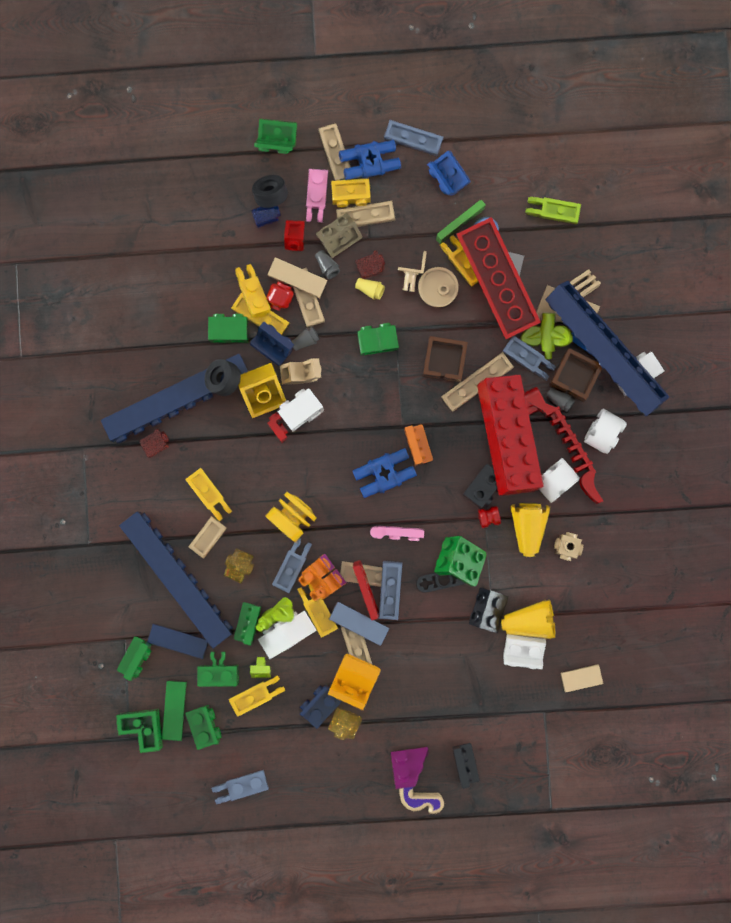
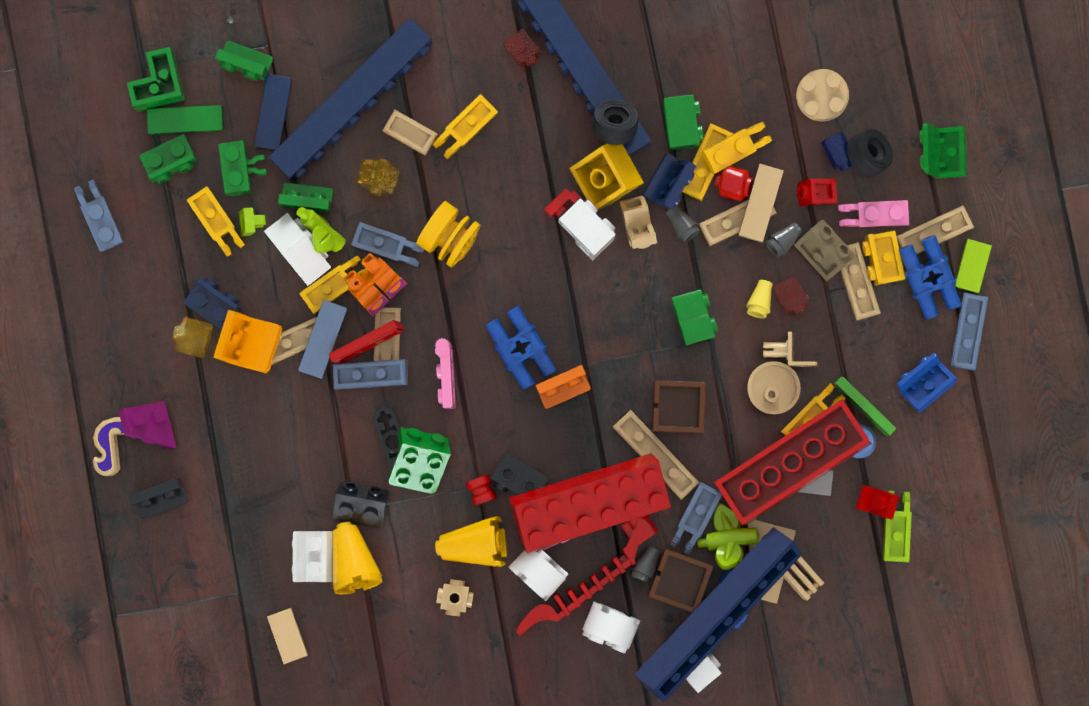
camera: 75 degrees right, 0 degrees up
none -> tan piece [796,69,849,122]
none -> red bracket [855,485,899,520]
none -> lime tile [954,239,992,294]

